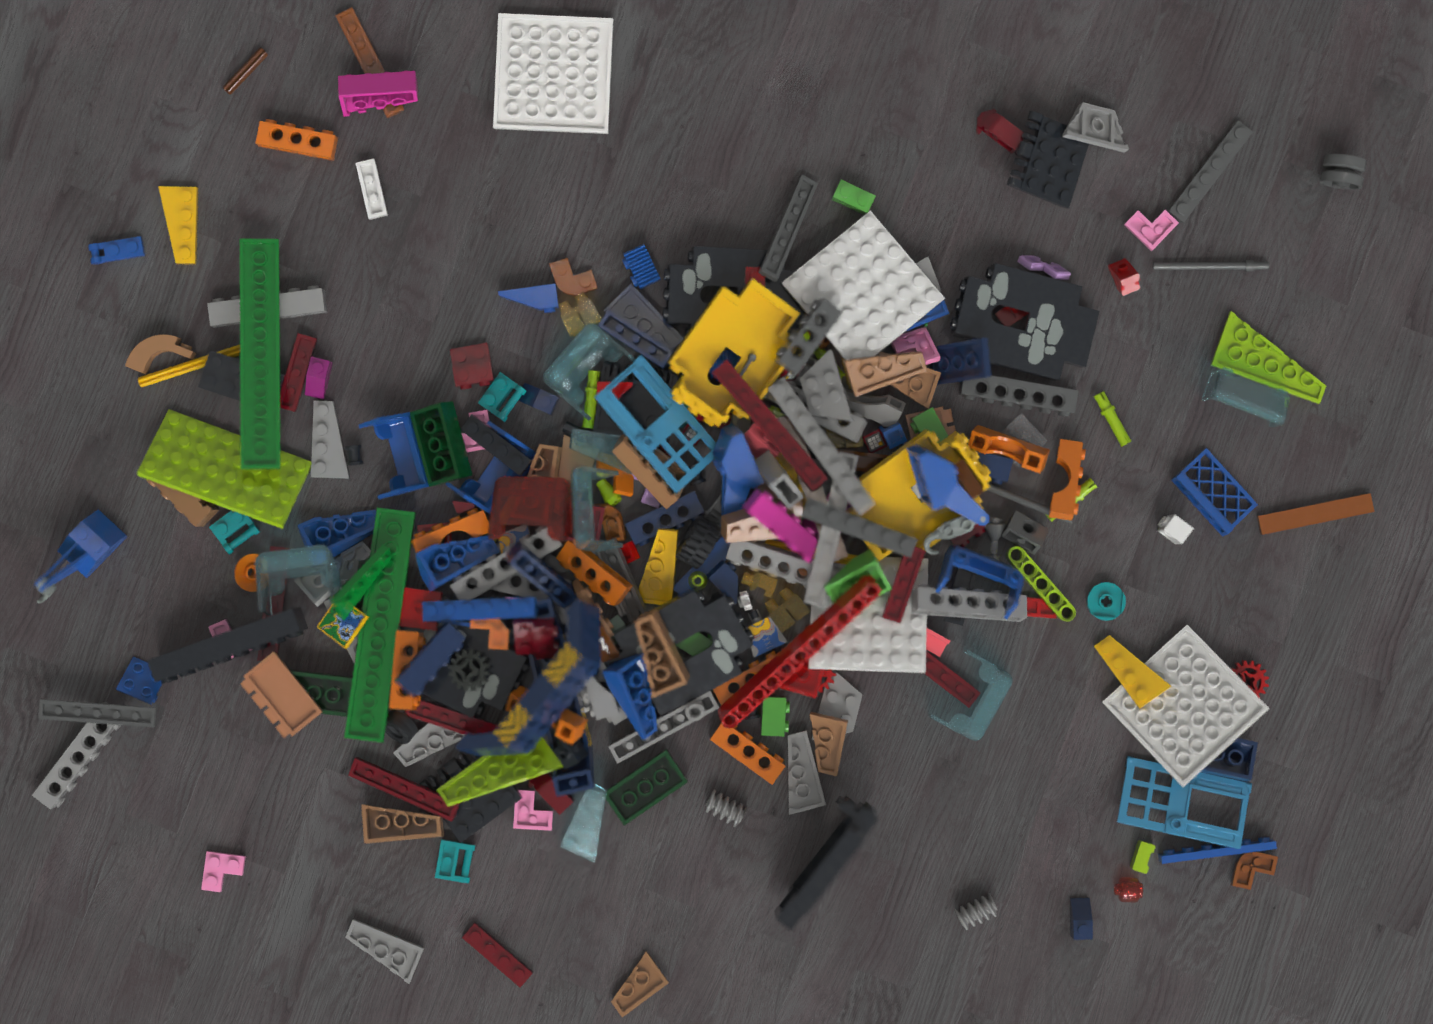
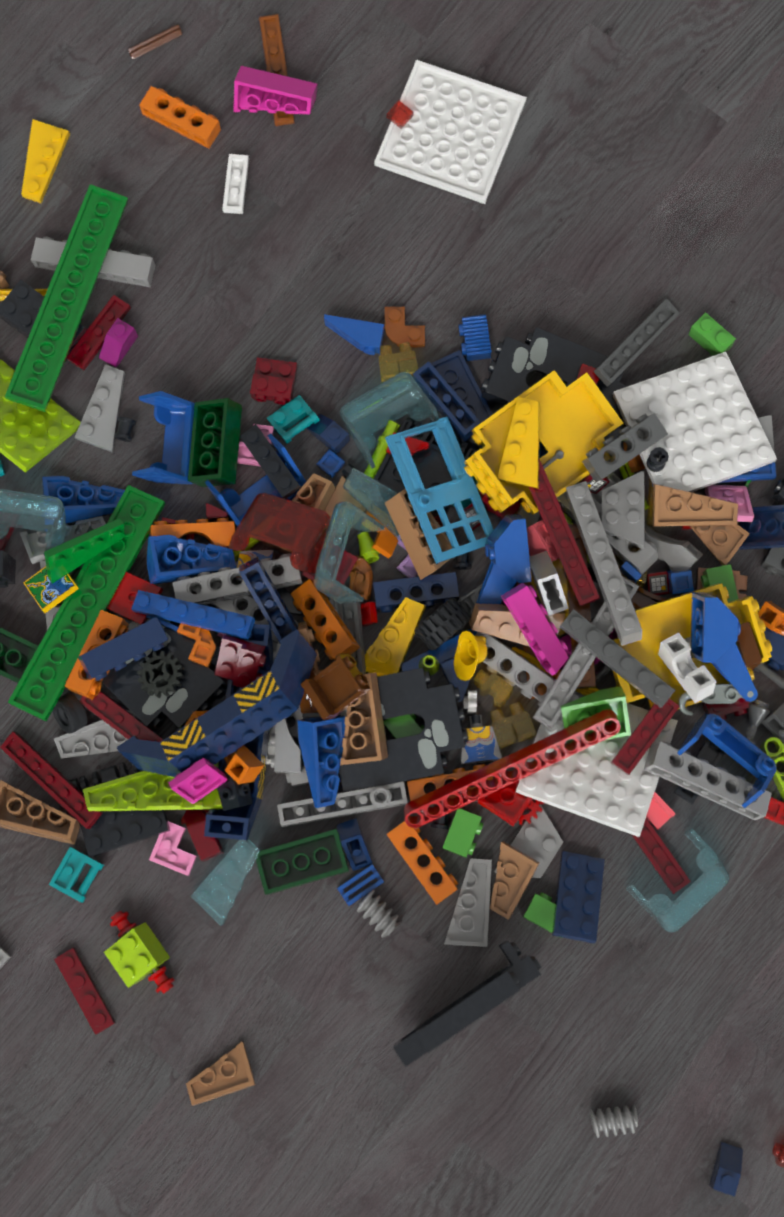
camera: 30 degrees right, 10 degrees down
none -> lime brick [104,910,175,994]
none -> dark pink plate [168,758,228,804]
none -> reddish brown panel [301,653,371,720]
none -> blue tile [316,449,345,478]
none -> dark blue slope [336,818,373,871]
none -> blue tile [337,864,384,906]
none -> clear red tile [386,101,414,129]
none -> yellow piece [454,631,487,681]
none -> yellow wing [497,397,539,489]
none -> bright green brick [523,892,562,938]
none -> dark blue plate [552,851,605,944]
none -> blue tile [619,561,642,583]
none -> black bush [646,447,669,472]
none -> white arch [658,633,717,703]

